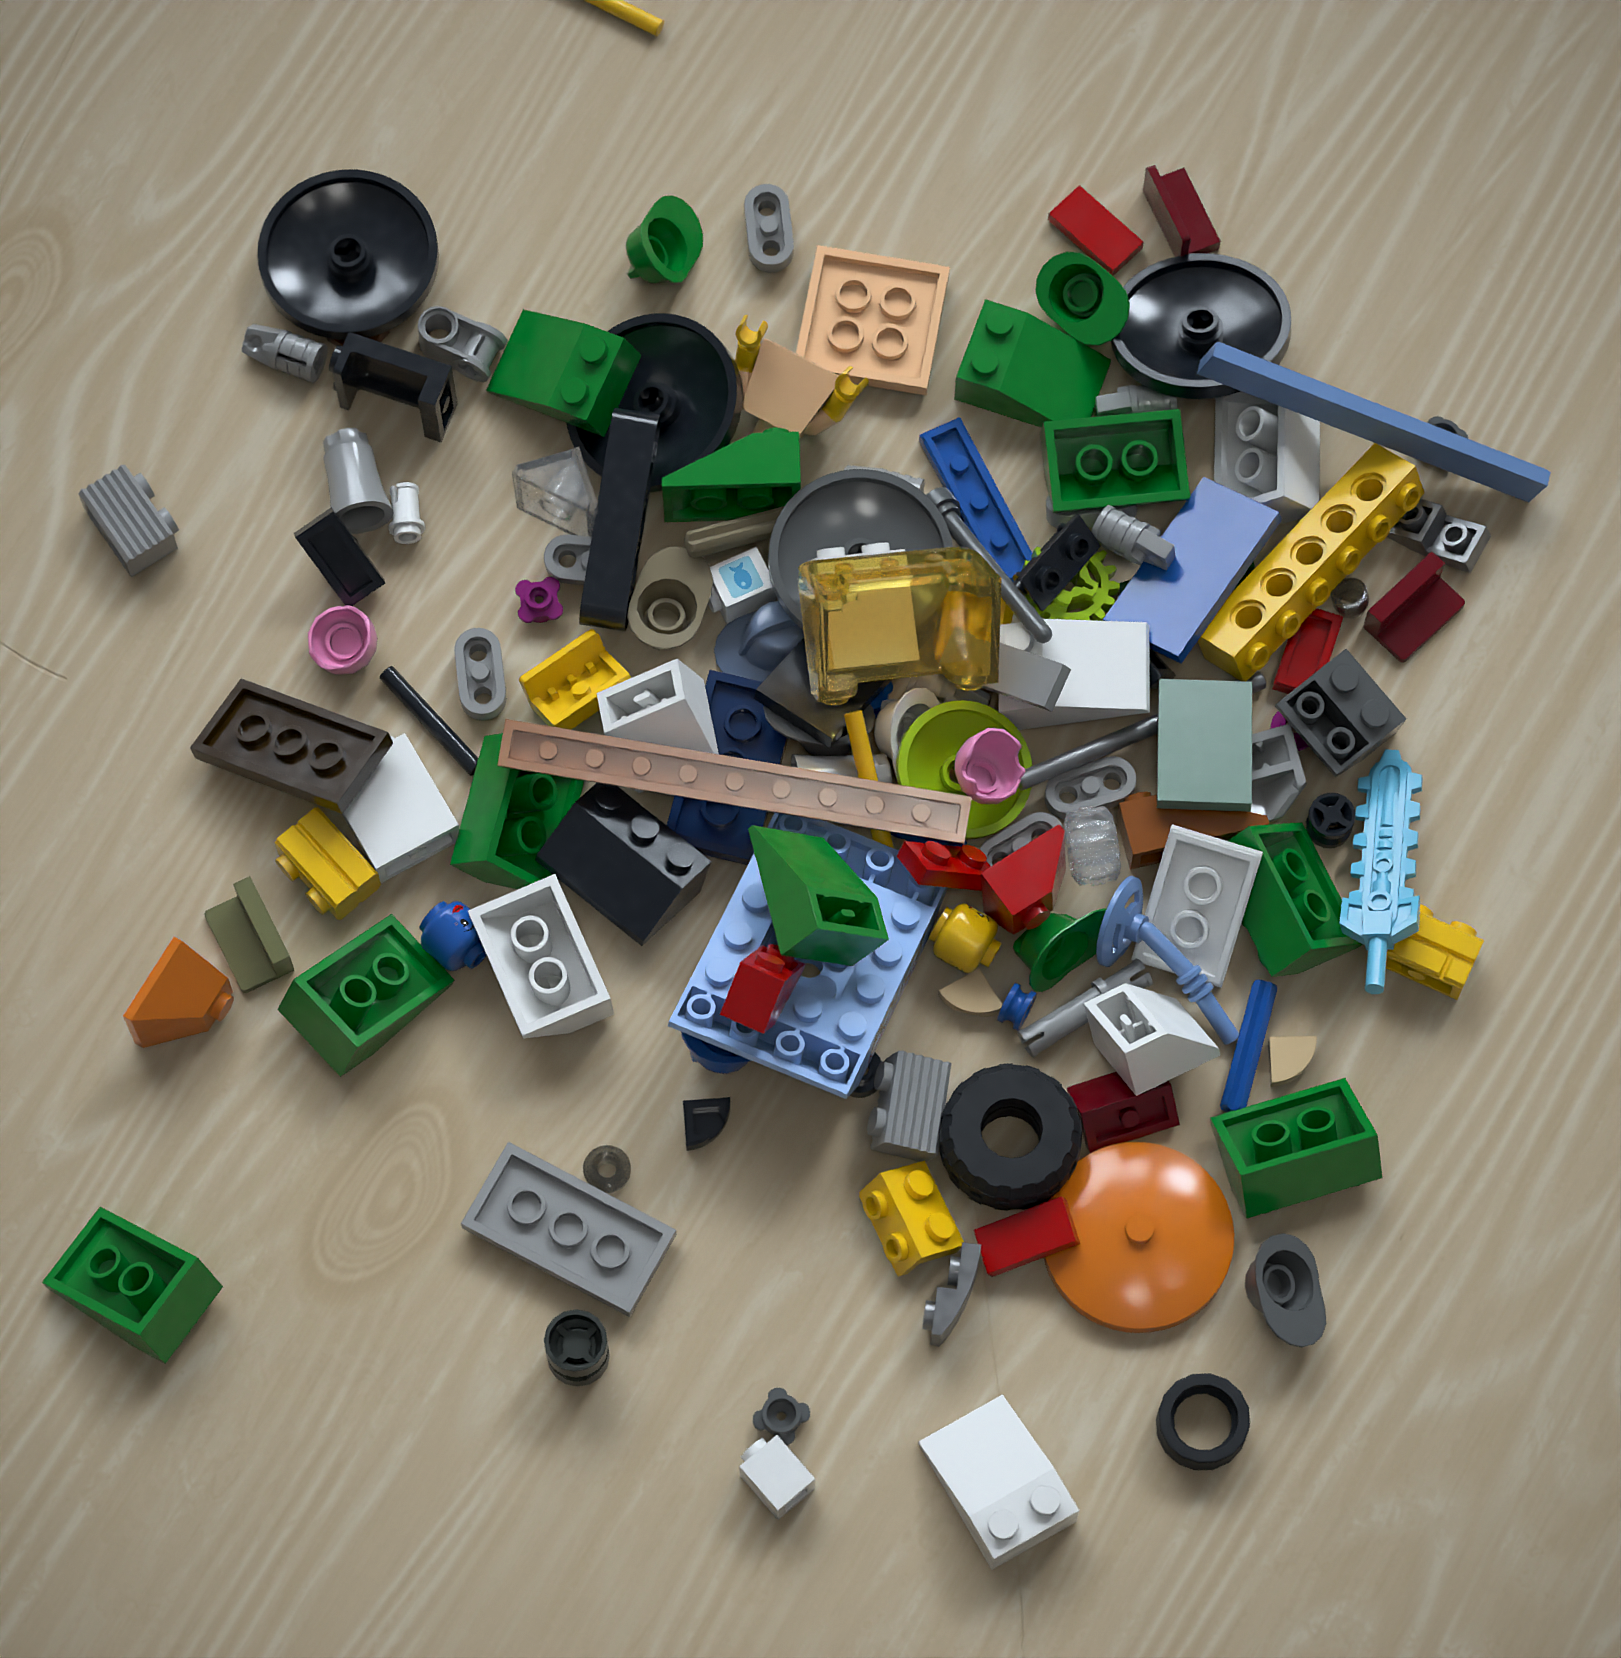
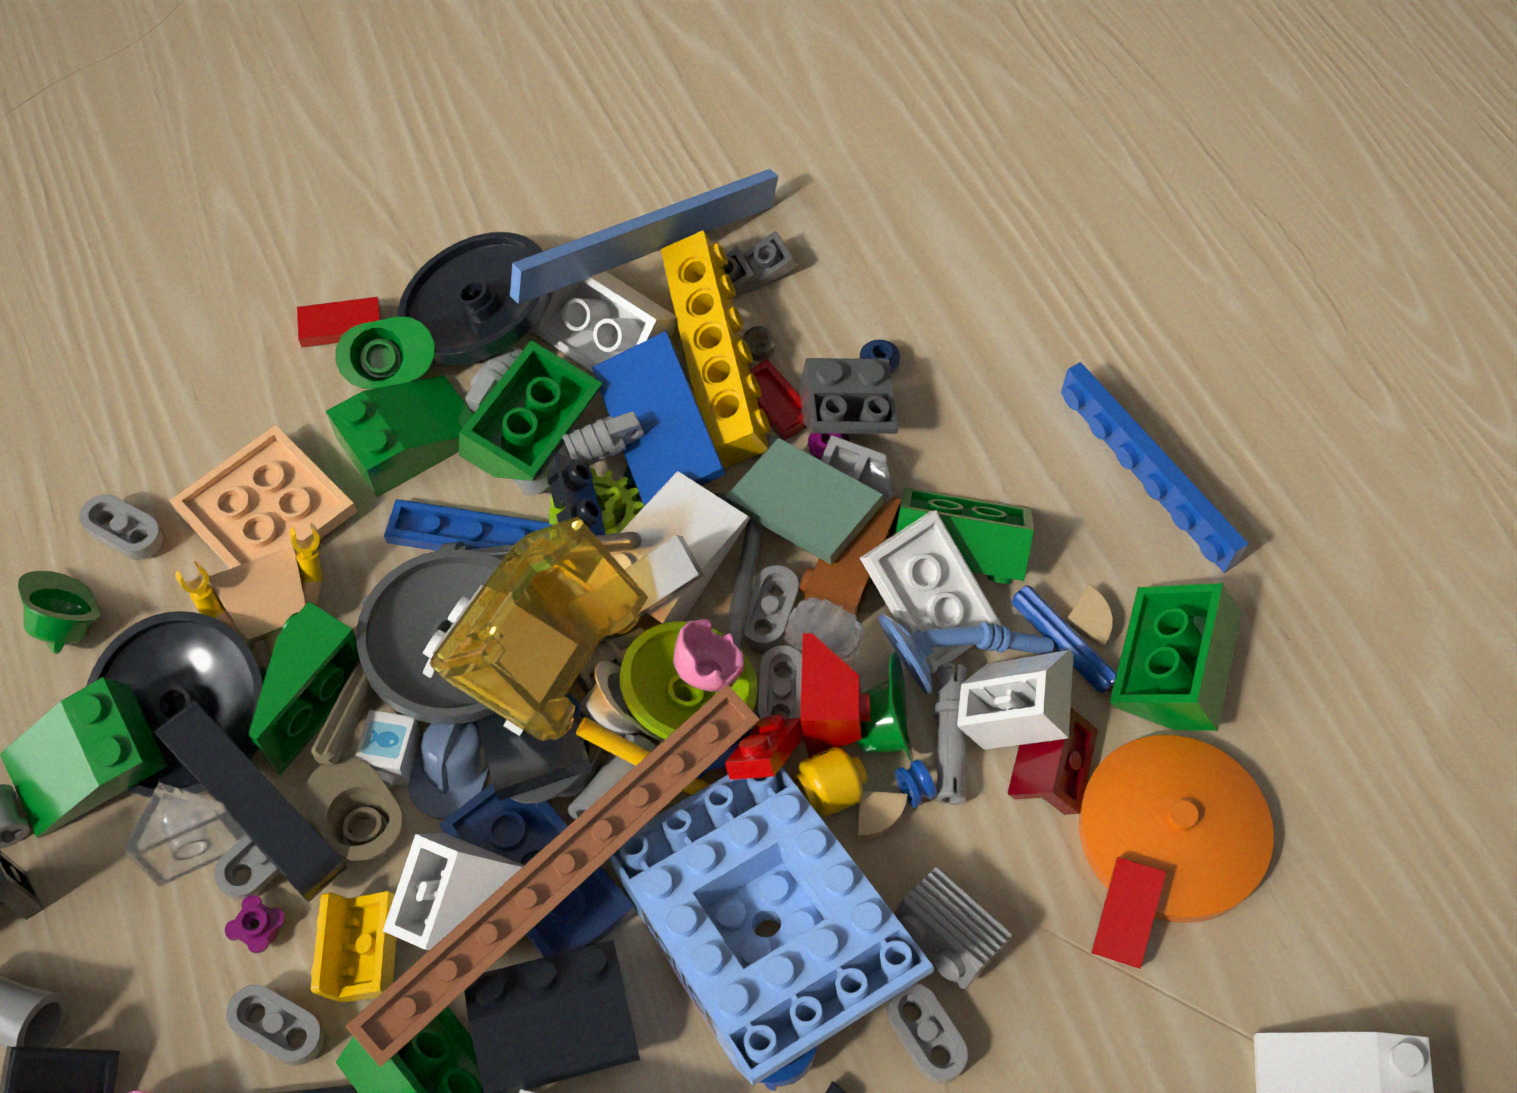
camera: 55 degrees left, 10 degrees down
white pin [388,482,425,544] -> none
red slope [719,944,806,1034] -> none
green slope [748,825,889,966] -> none
yellow bracket [859,1160,965,1276] -> none
flat silver slope [922,1242,981,1346] -> none
black tyre [939,1063,1082,1211] -> none
dark red panel [1142,165,1221,257] -> none
black tyre [1156,1373,1250,1471] -> none
dark grey piece [1245,1233,1326,1348] -> none
black wheel [1306,793,1355,848] -> none
medium azure bar [1340,749,1423,995] -> none
dark red panel [1363,551,1465,663] -> none
yellow brick [1386,904,1484,1000] -> none
none -> dark blue plate [859,339,901,374]
none -> light grey plate [886,983,968,1083]
none -> blue plate [1061,362,1249,573]

